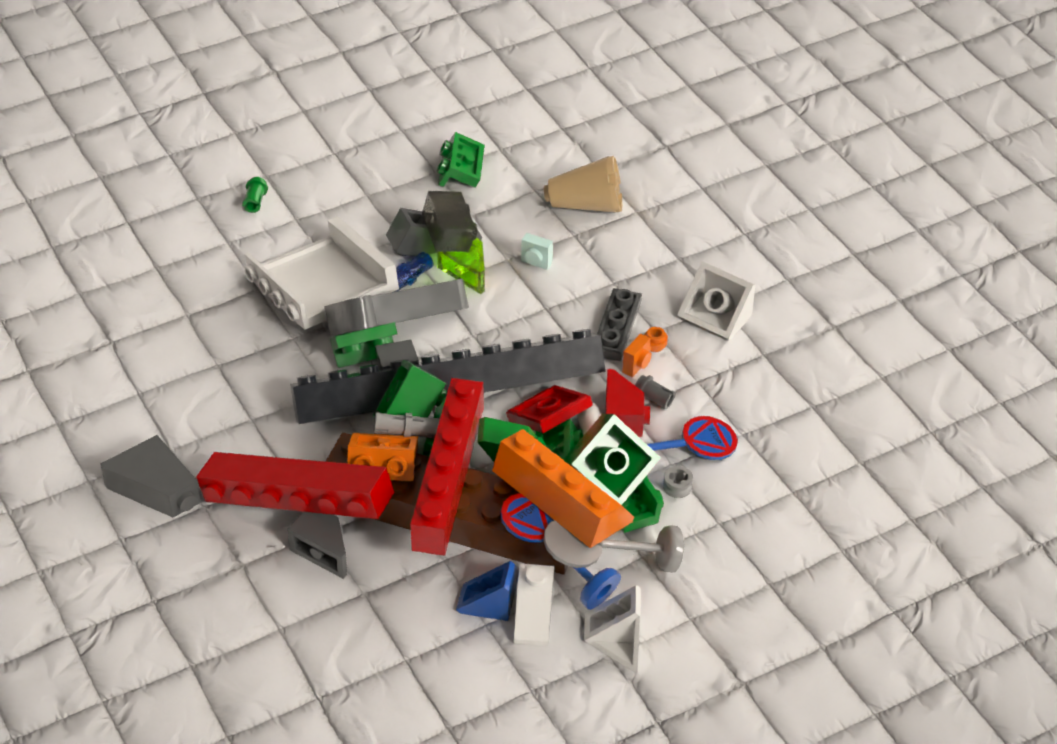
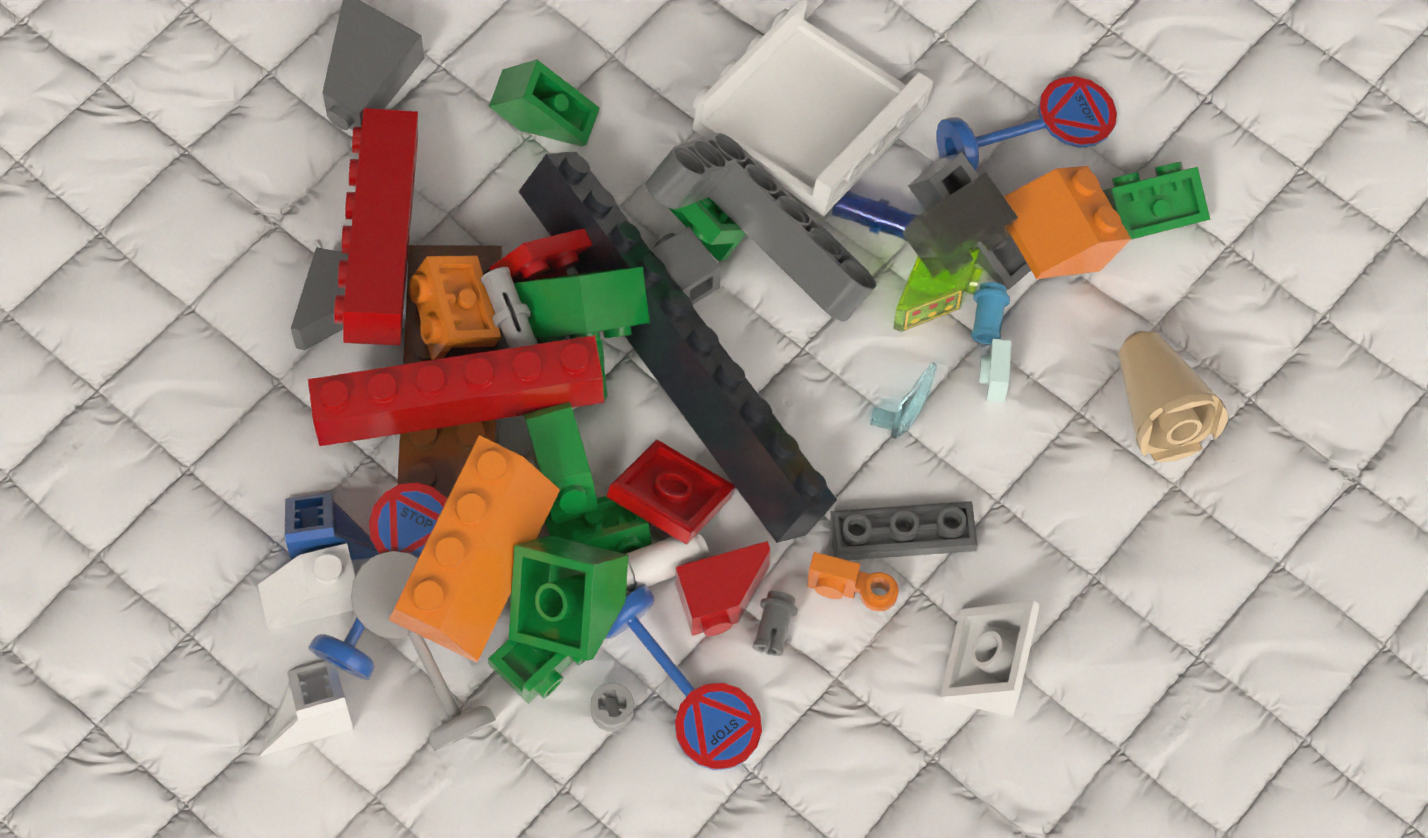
camera: 70 degrees right, 20 degrees up
none -> green slope [489,59,600,147]
none -> red bracket [489,229,593,306]
none -> clear light blue bar [870,362,937,439]
none -> blue piece [936,76,1117,171]
none -> dark azure pin [971,282,1010,344]
none -> orange slope [994,166,1131,279]

